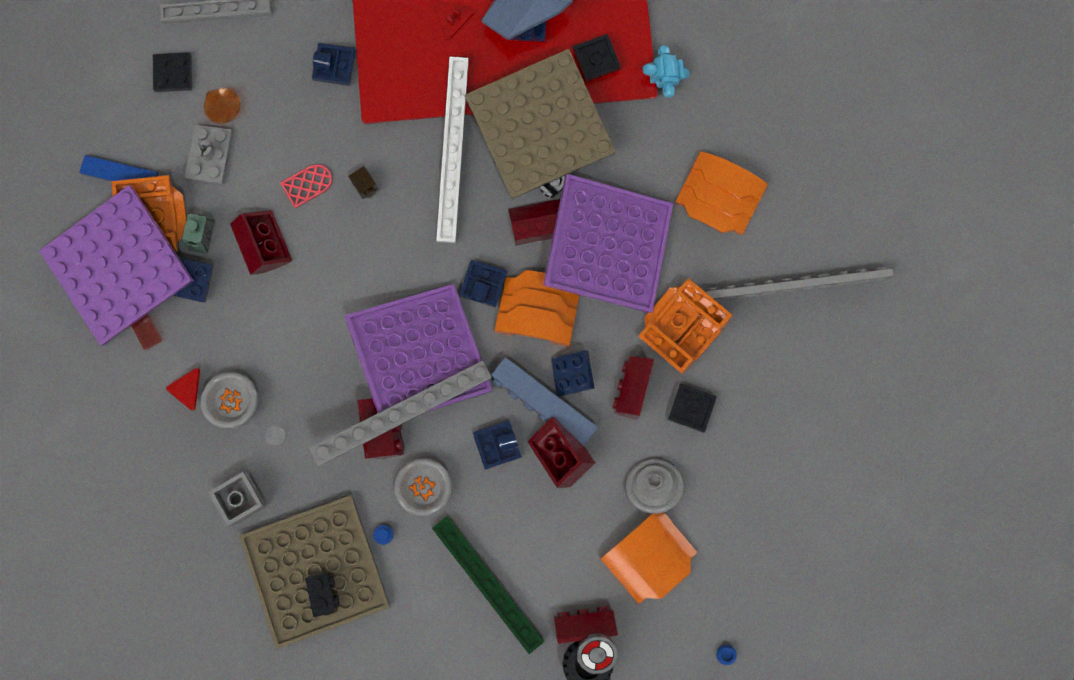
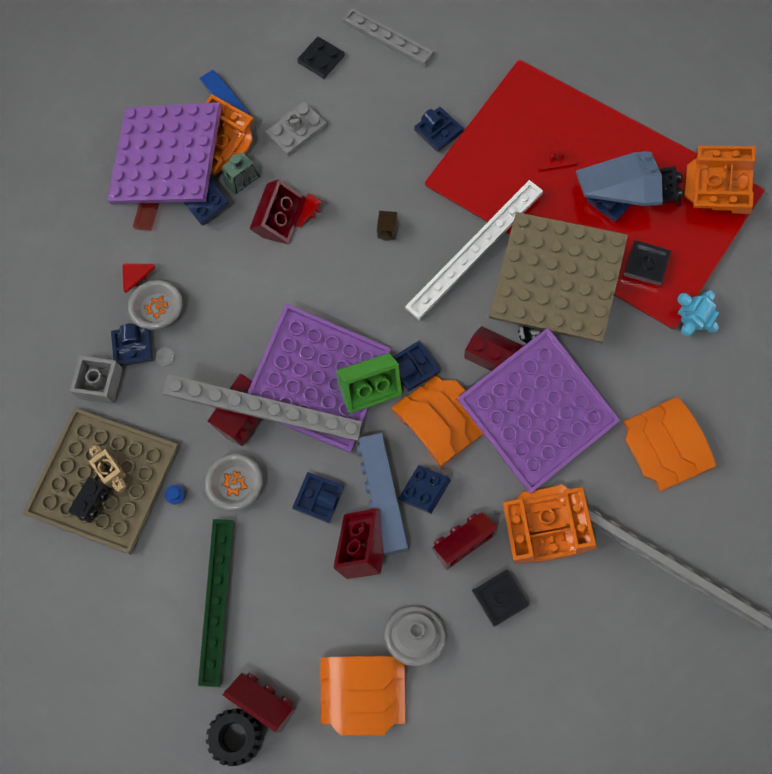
camera: 50 degrees right, 10 degrees down
clear orange dish [204,88,240,124] -> none
coral window [280,164,332,208] -> none
tile [577,633,618,674] -> none
none -> tan piece [89,445,127,493]
none -> dark blue plate [111,323,153,367]
none -> red piece [297,193,322,228]
none -> bright green slope [336,353,402,414]

